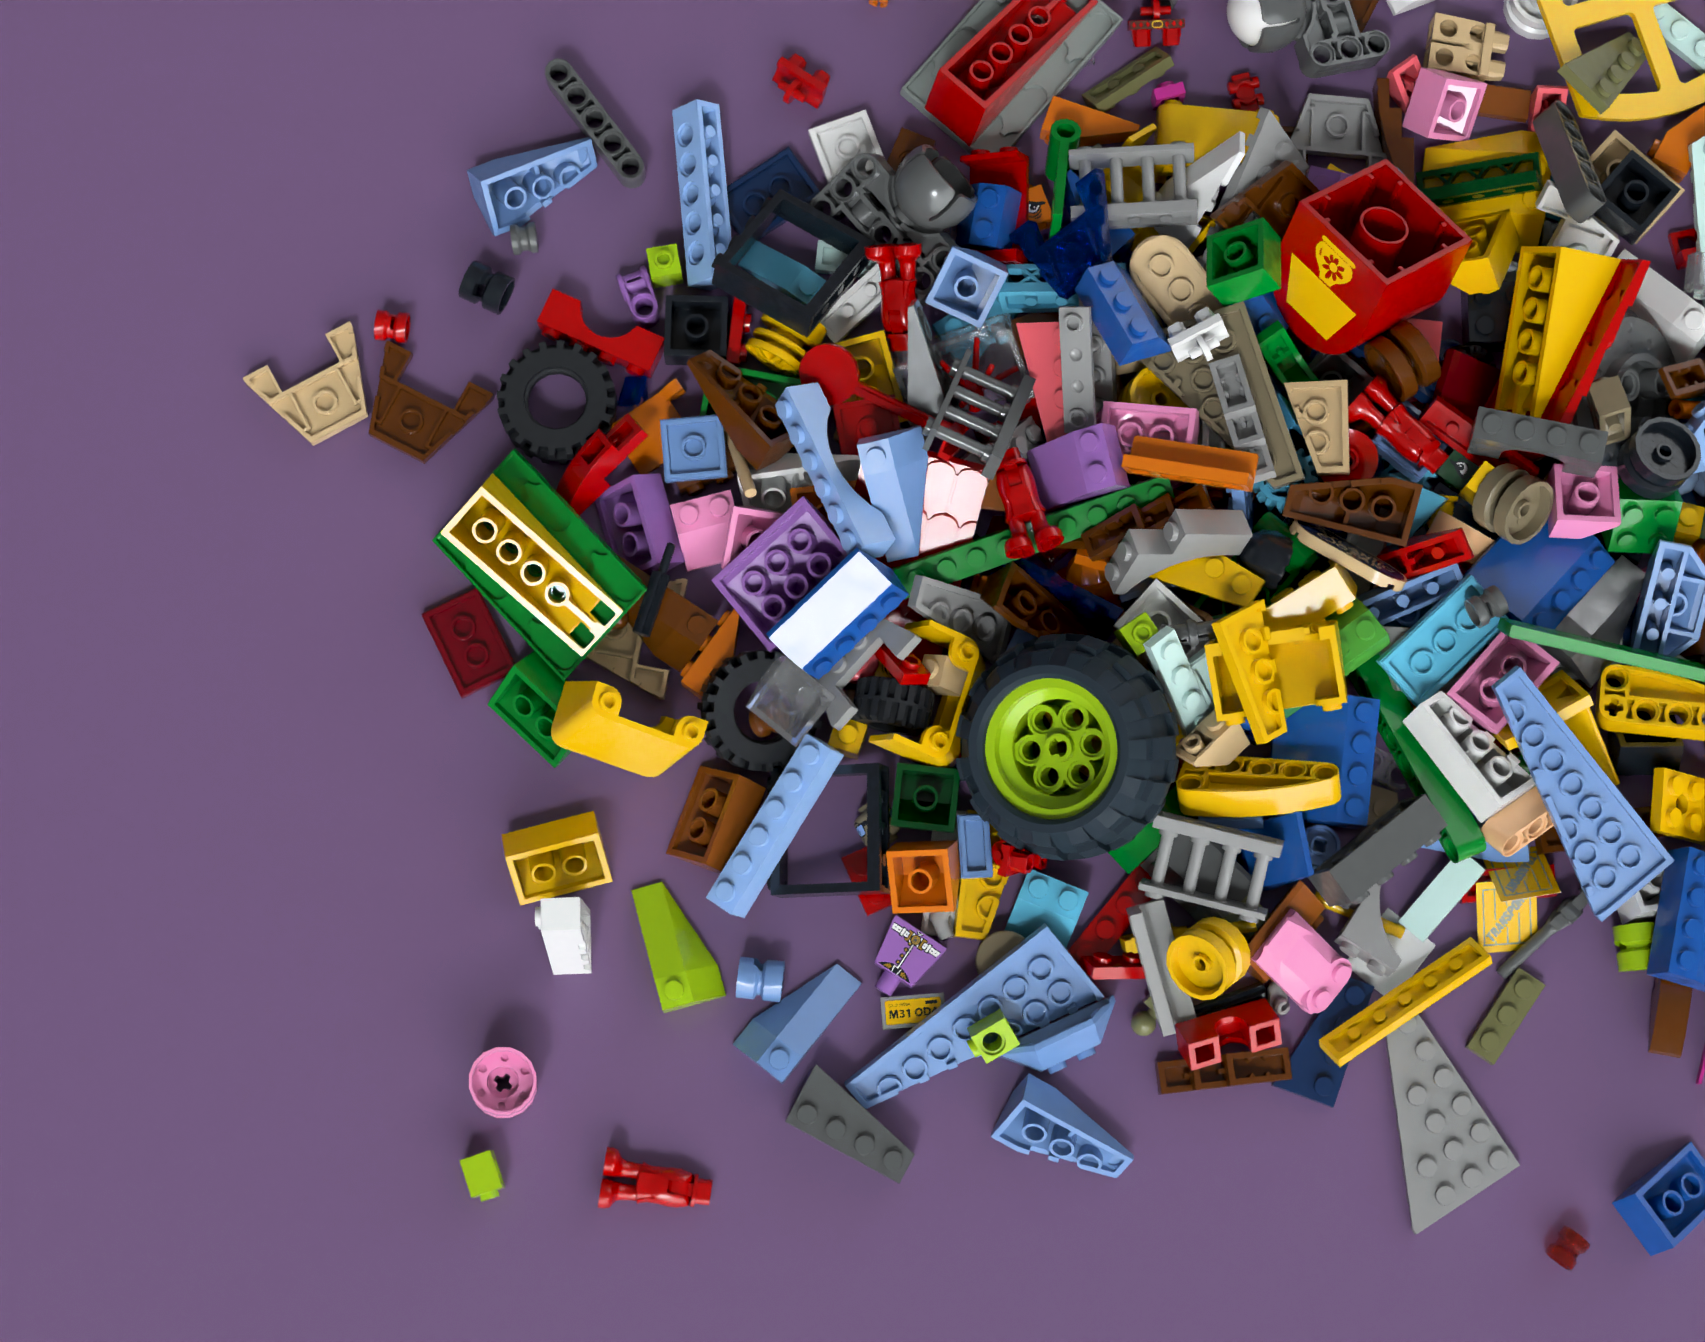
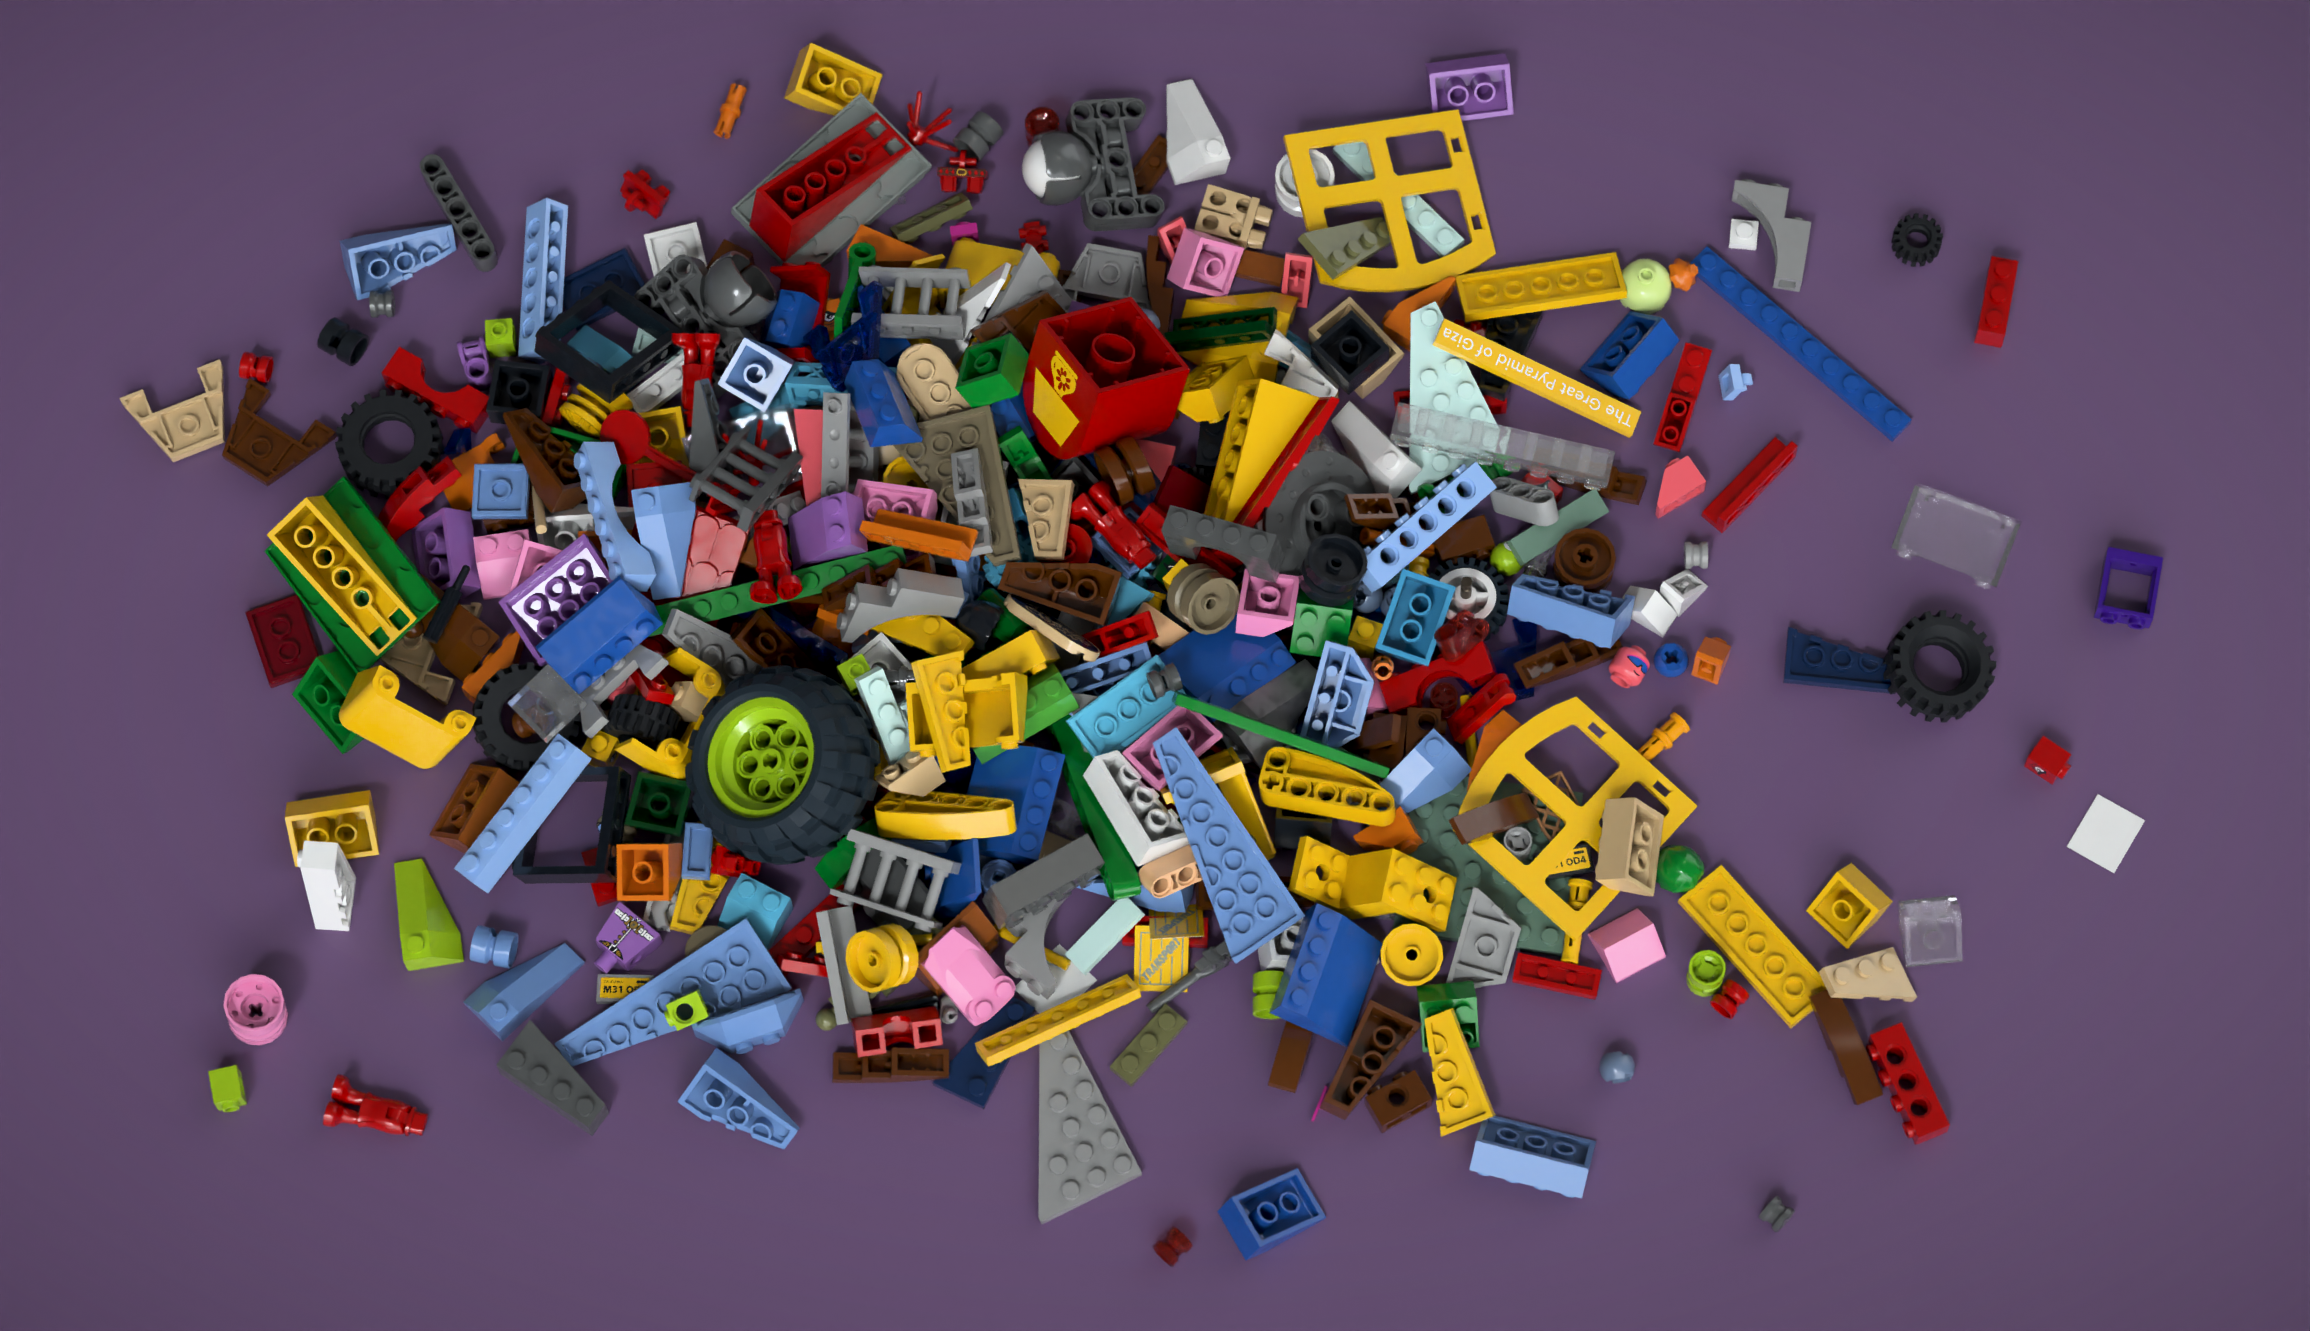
camera: 10 degrees right, 10 degrees down
white hips [1167,307,1229,363] -> none
dark grey beam [1532,100,1607,223] -> none
dark tan slope [1587,375,1631,445] -> none

